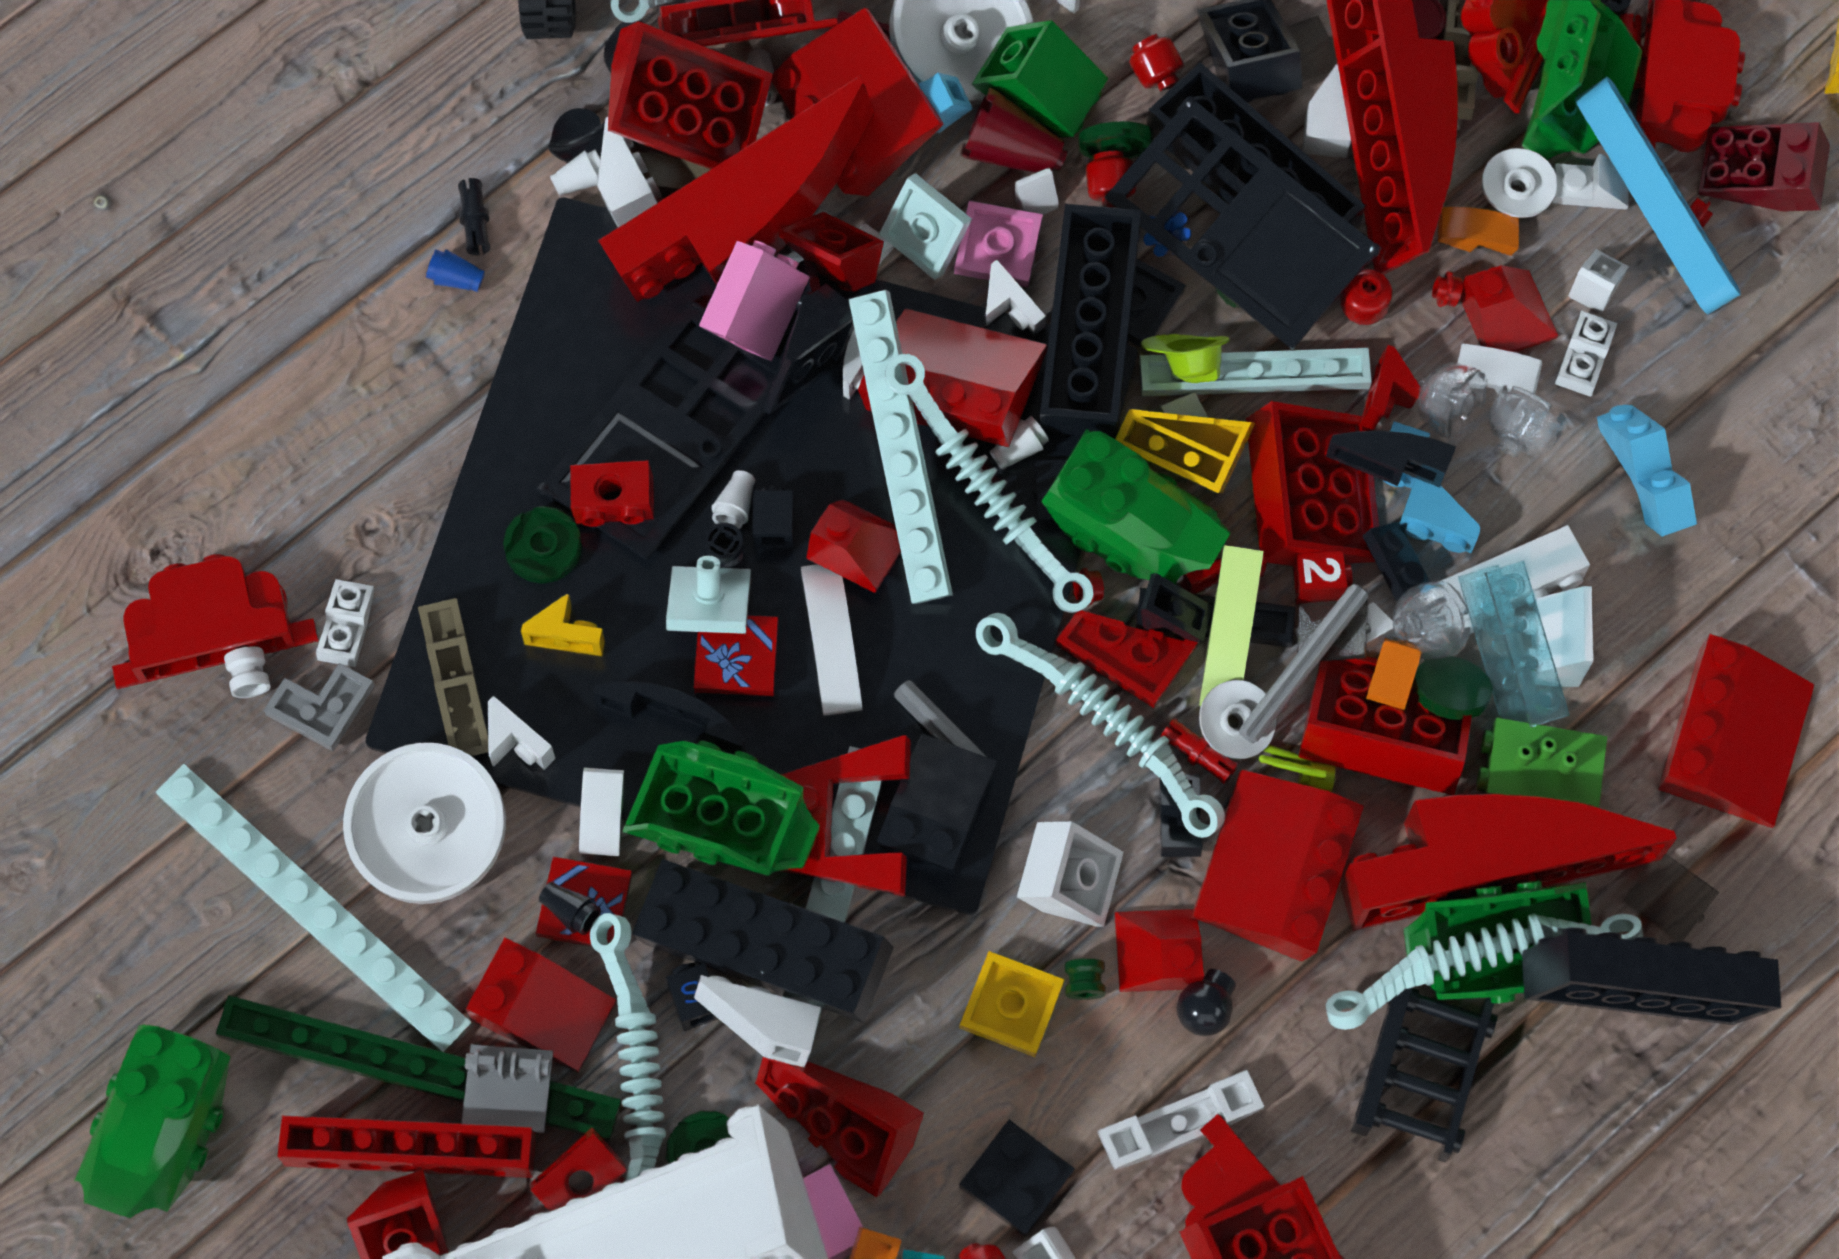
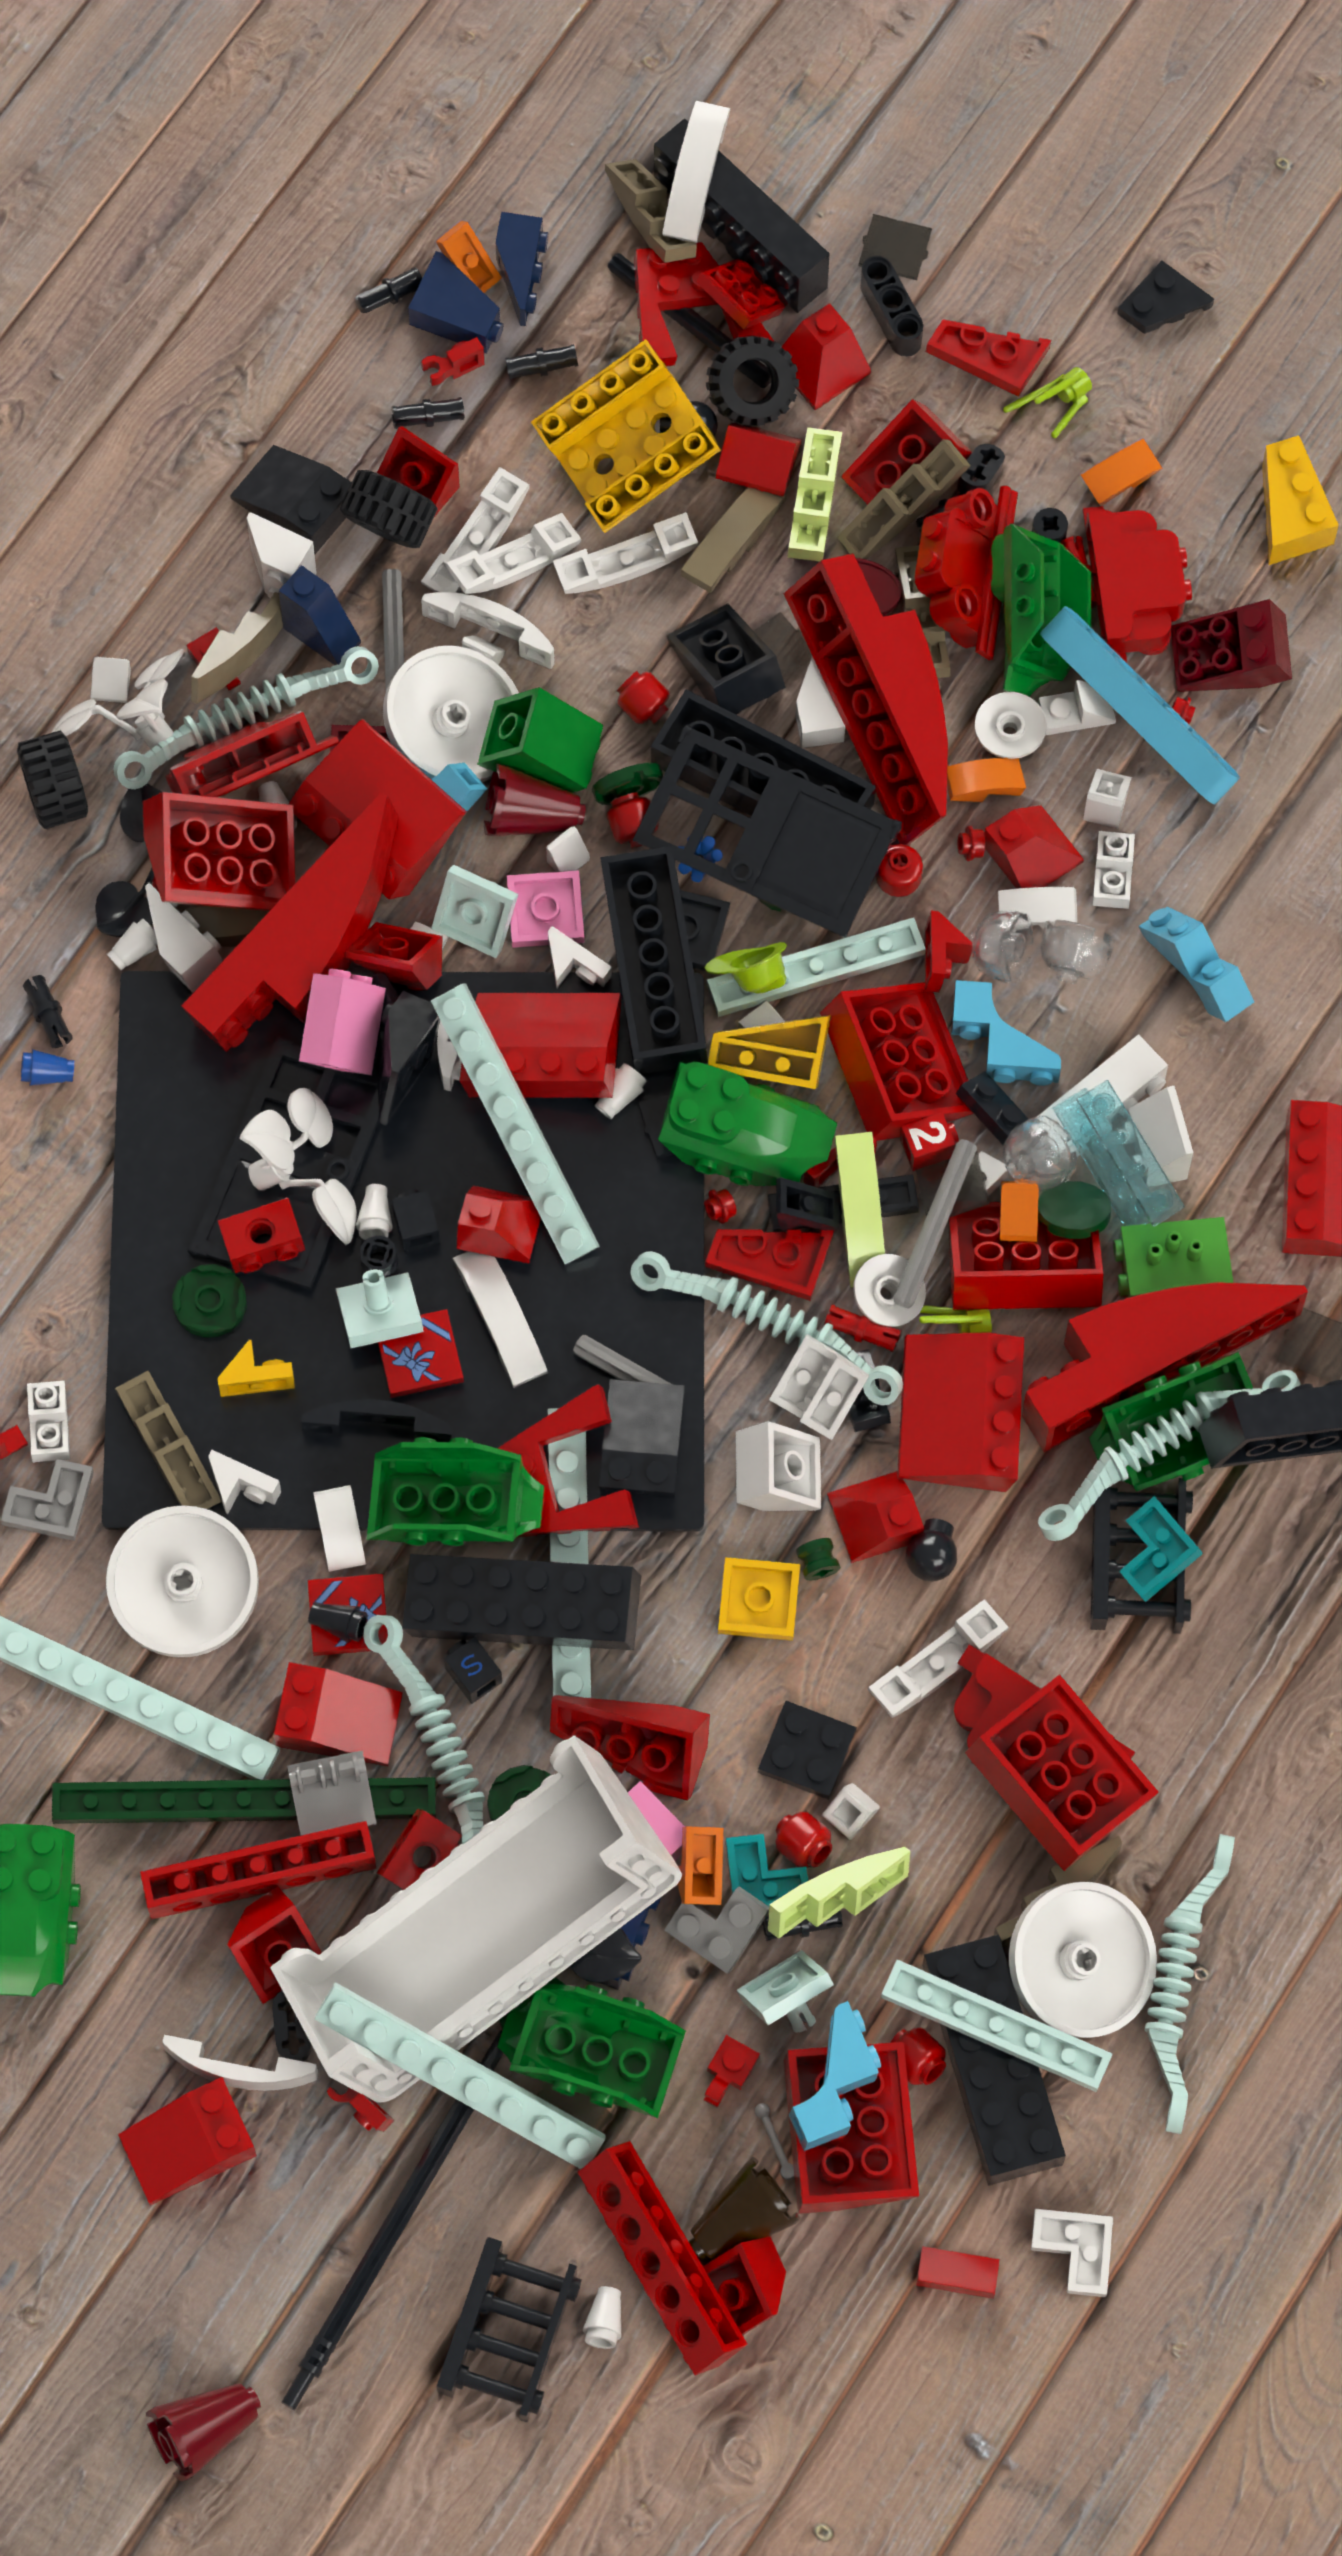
camera: 15 degrees left, 0 degrees up
white slope [694,975,821,1068] -> none
light aqua piece [885,354,1093,613] -> none
black slope [1325,431,1457,488] -> none
none -> white plant [239,1088,357,1245]
none -> white slope [769,1334,869,1440]
none -> teal plate [1119,1496,1203,1602]

